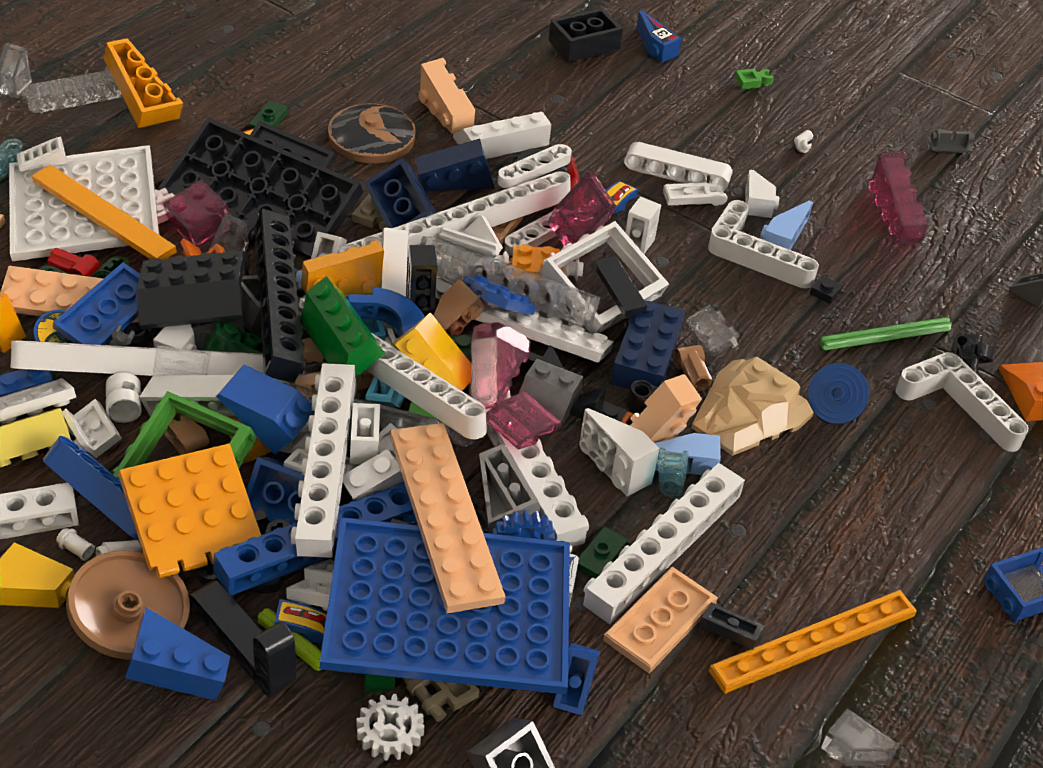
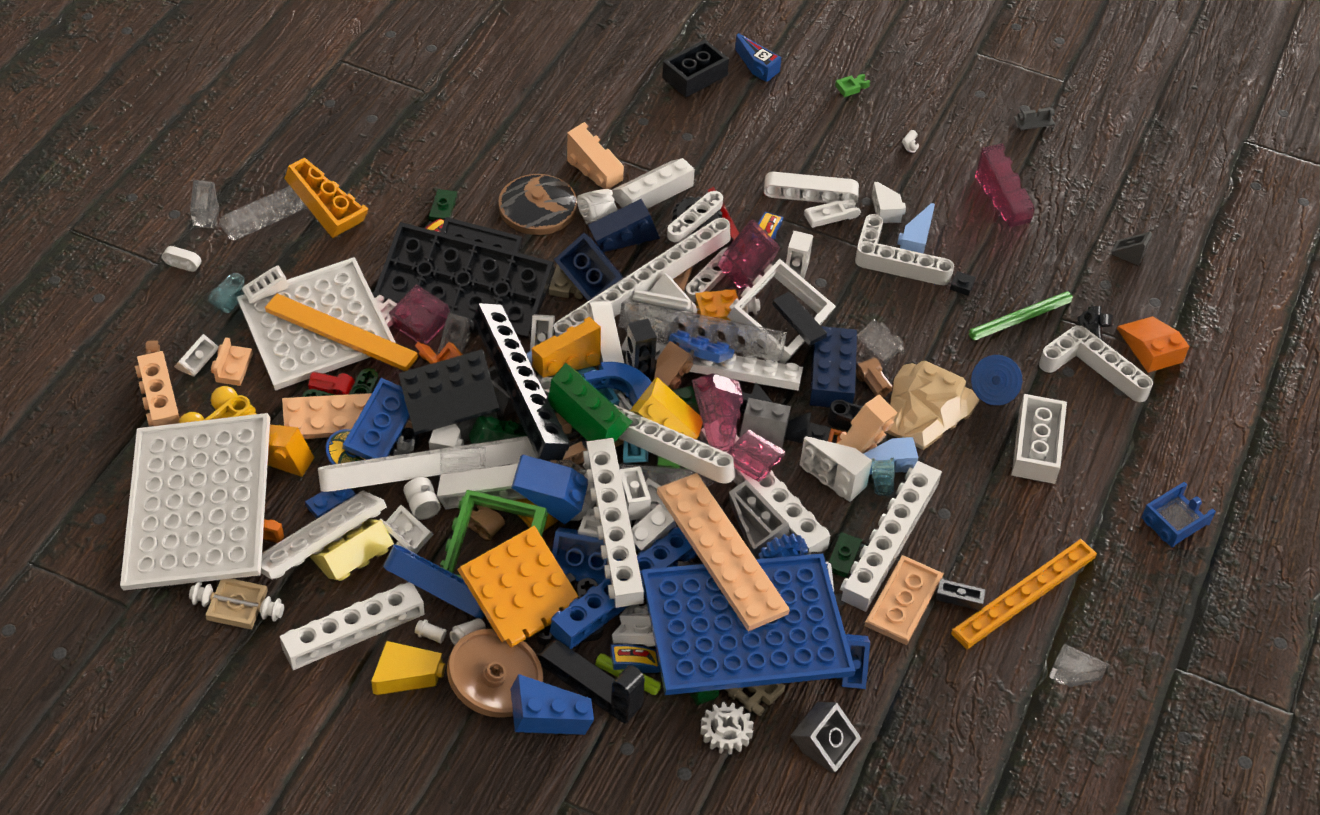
camera: 10 degrees left, 5 degrees up
none -> white piece [577,189,617,225]
none -> white brick [1012,394,1067,484]

